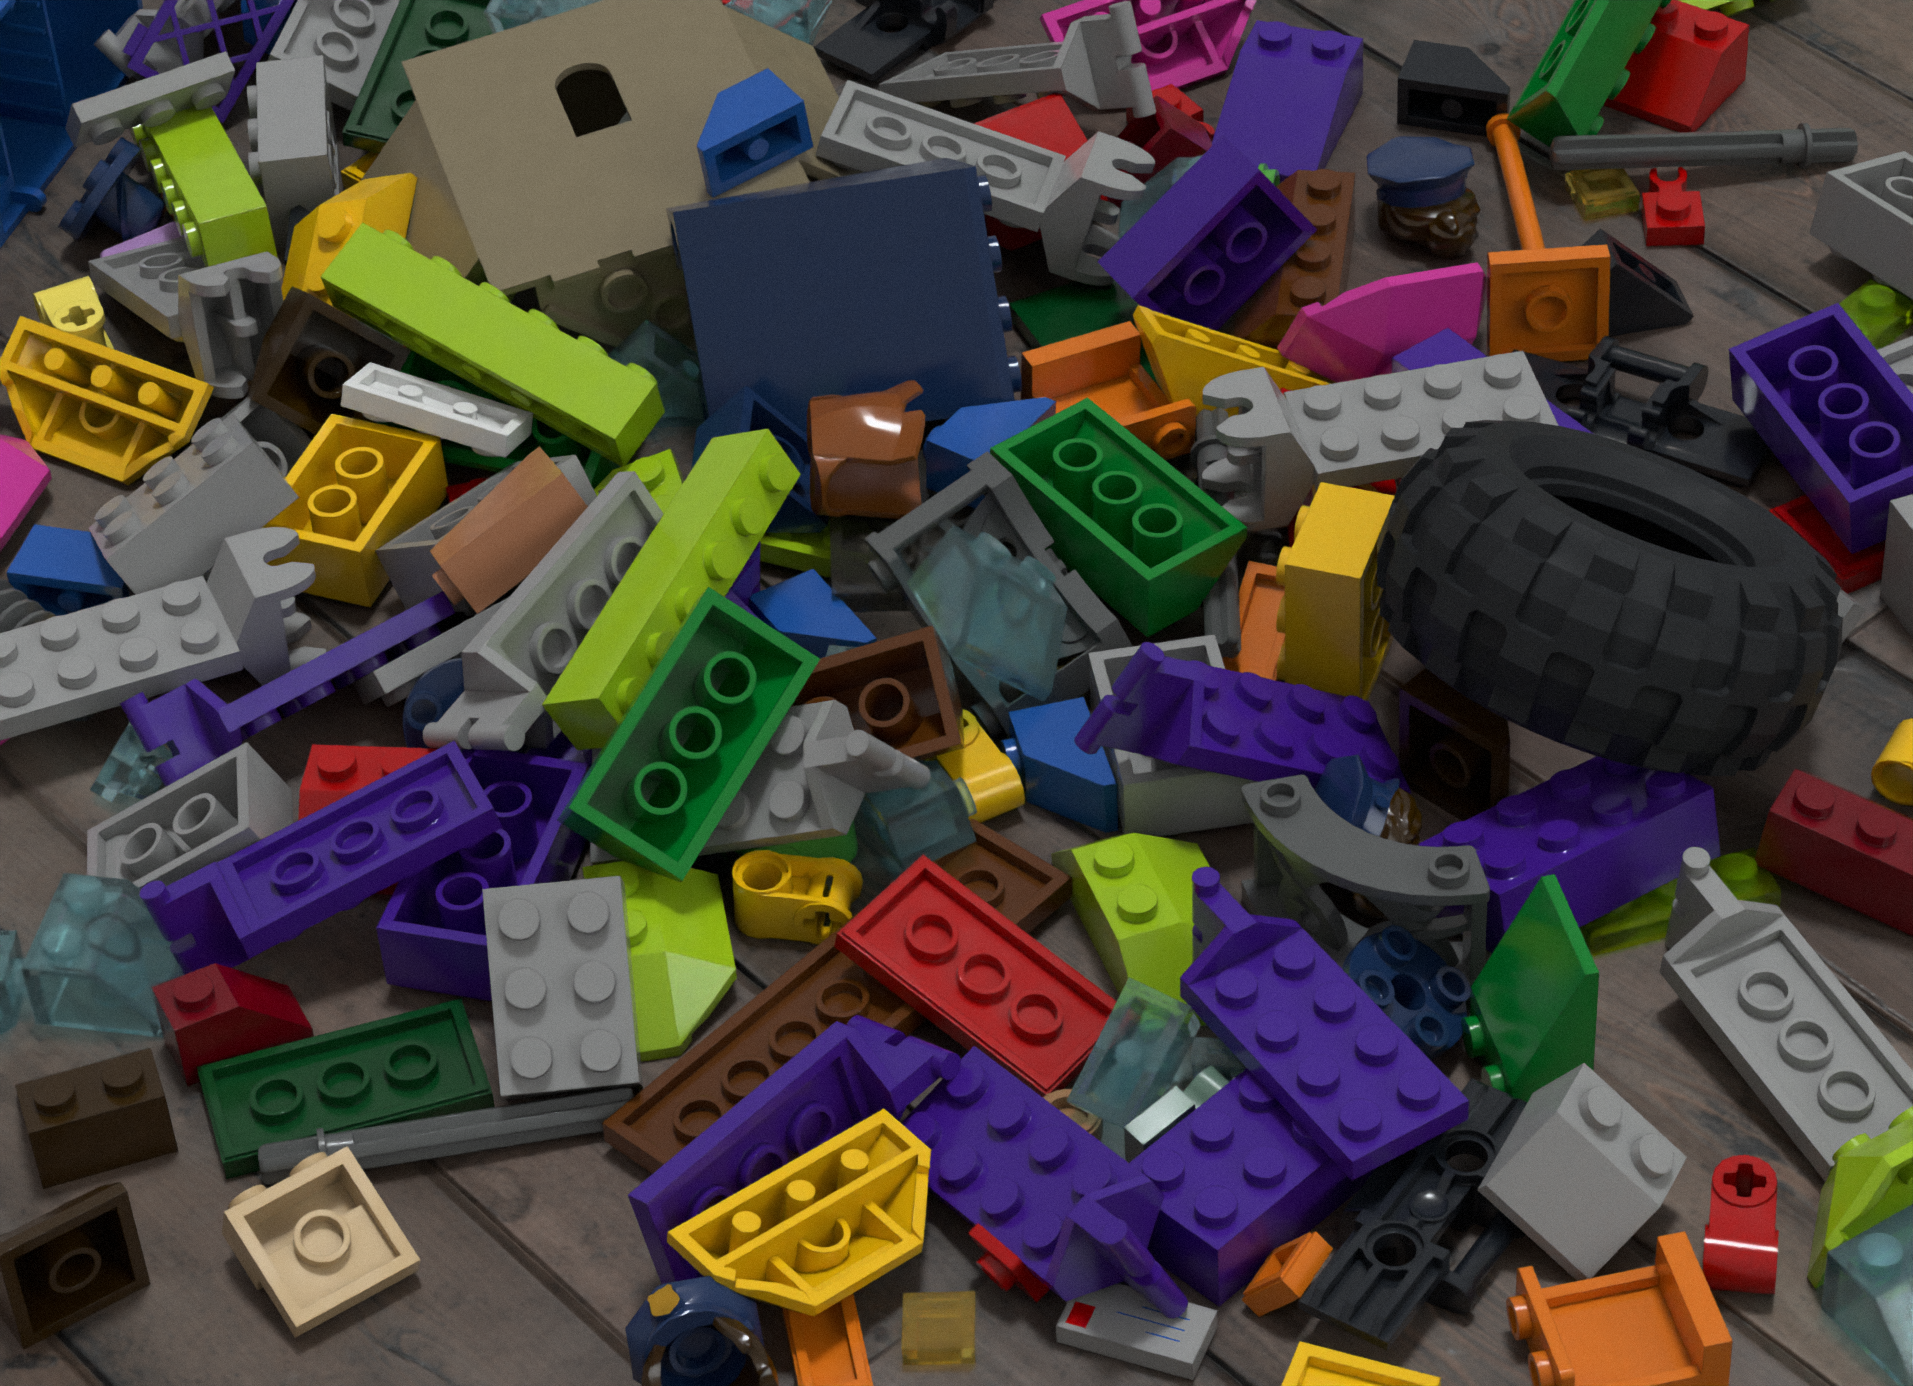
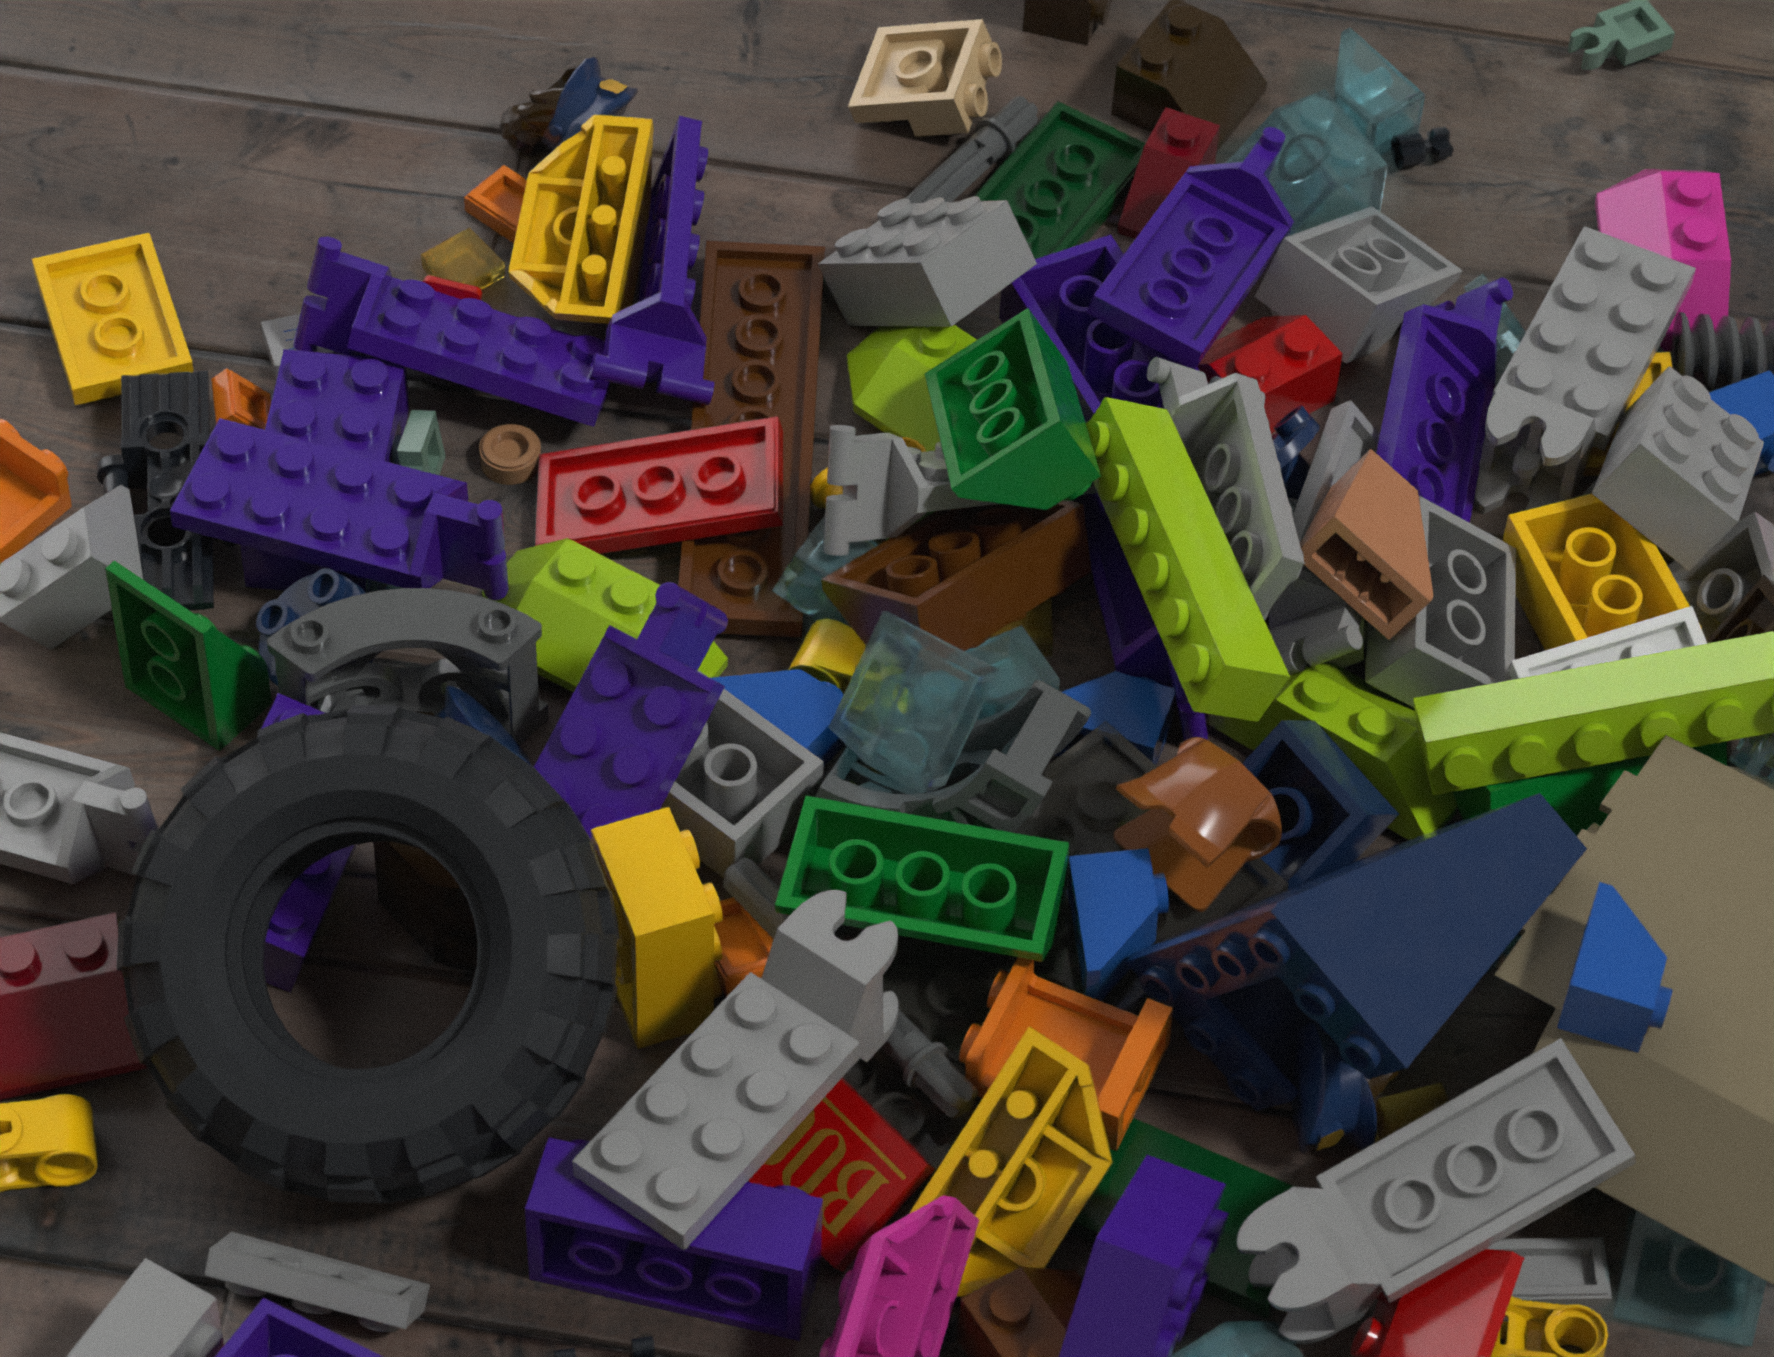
camera: 135 degrees right, 10 degrees up
clear light blue slope [1067,977,1201,1130] -> none

